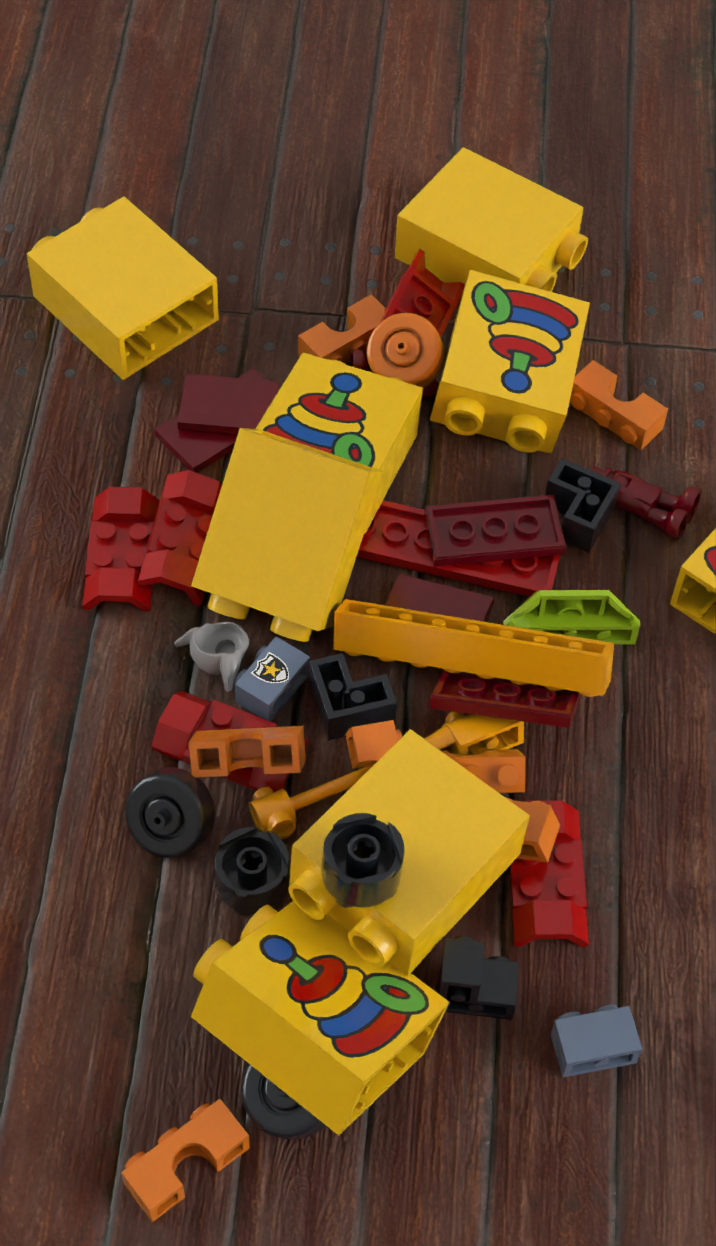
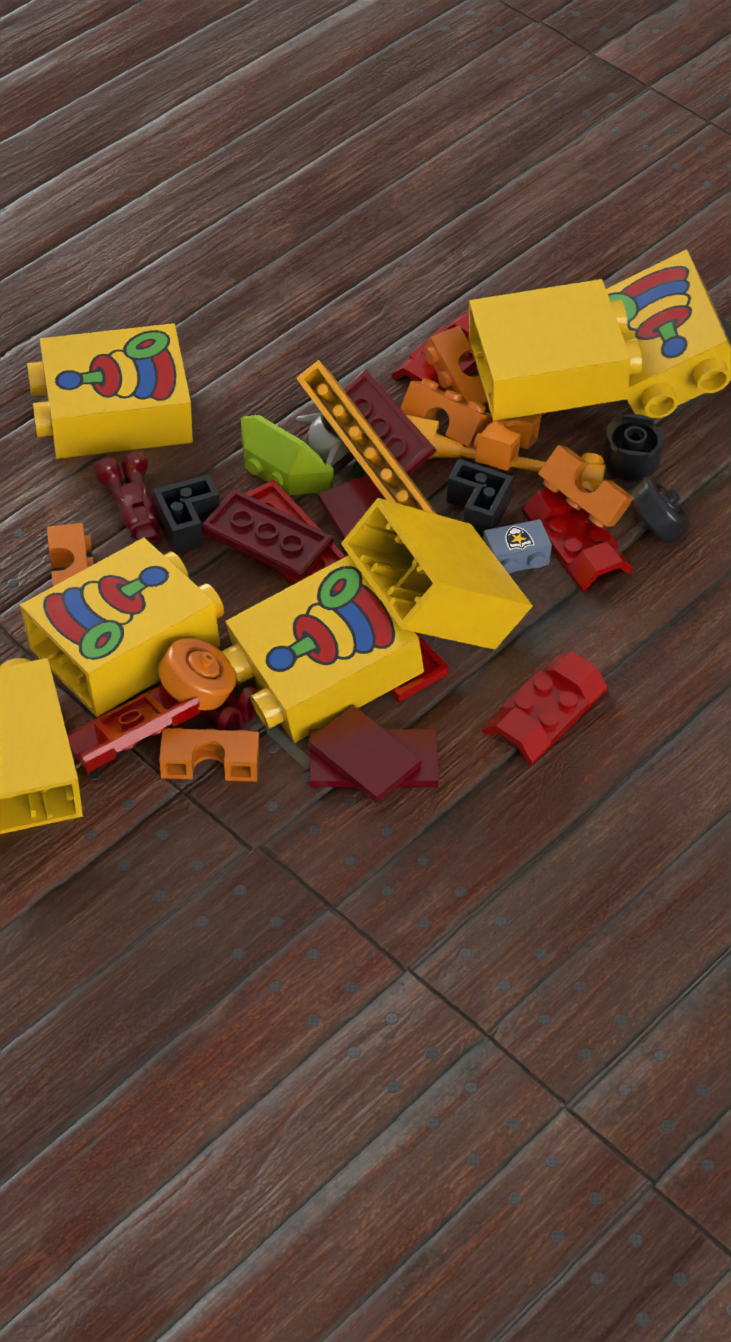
camera: 140 degrees left, 5 degrees down
yellow brick [26,197,219,380] -> none
red piece [137,470,222,606] -> none
light grey piece [174,622,249,692] -> none
black brick [321,813,405,908] -> none
sand blue brick [550,1005,642,1078] -> none

